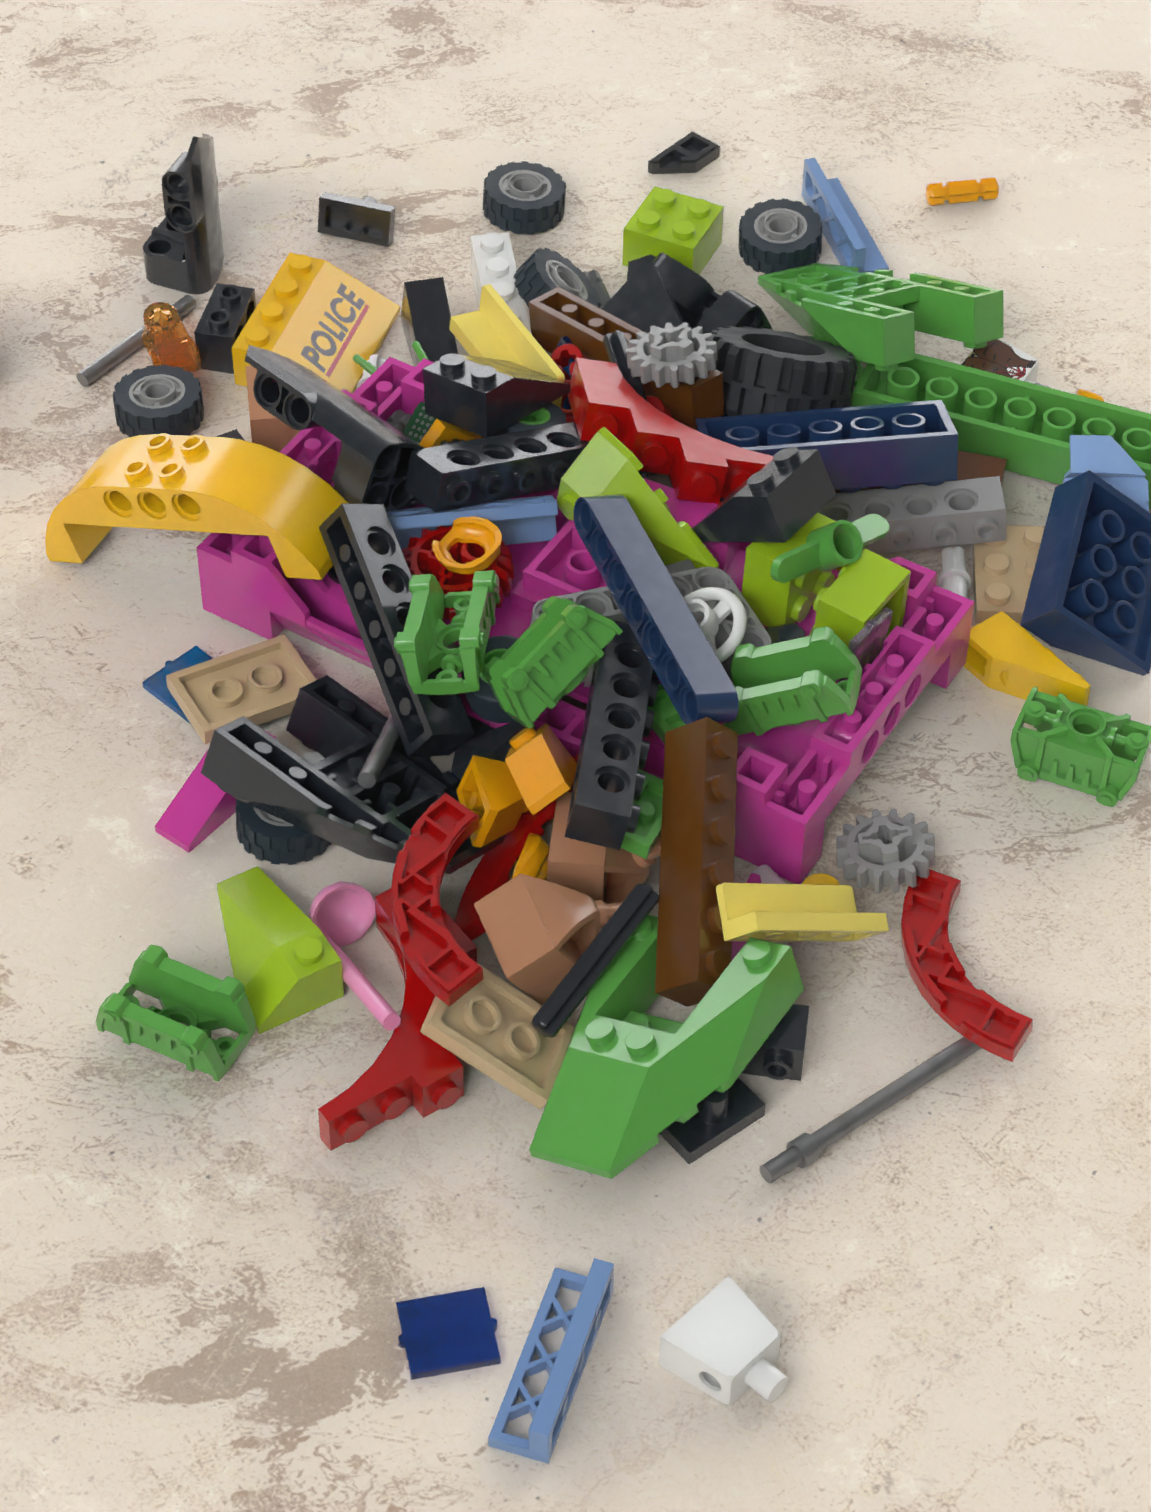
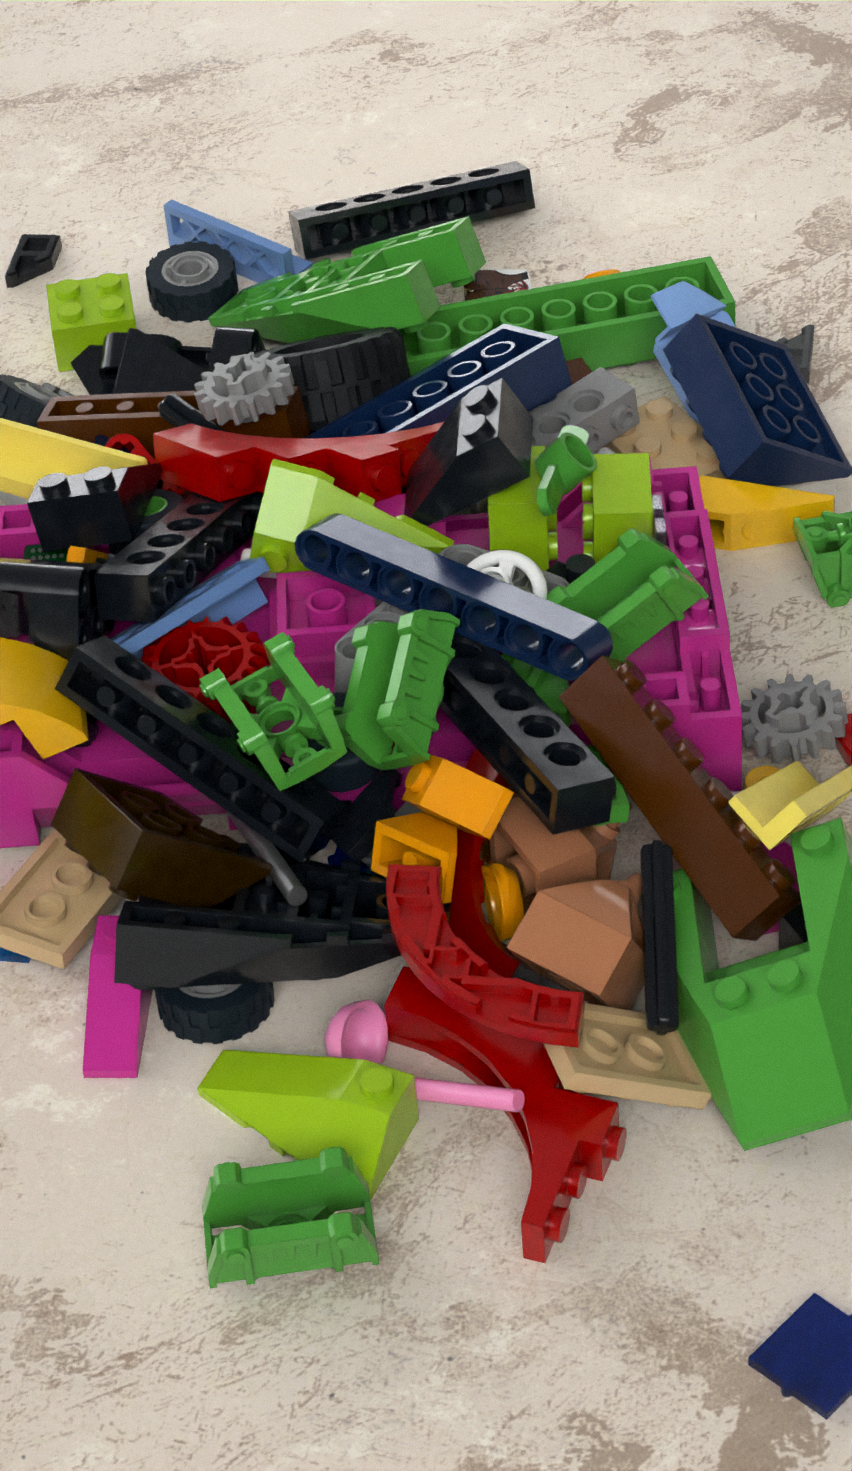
camera: 30 degrees left, 5 degrees down
light orange piece [432,516,502,574] -> none
light orange axle [925,177,999,206] -> none
none -> dark brown wedge [50,768,273,908]
none -> black brick [288,161,535,260]

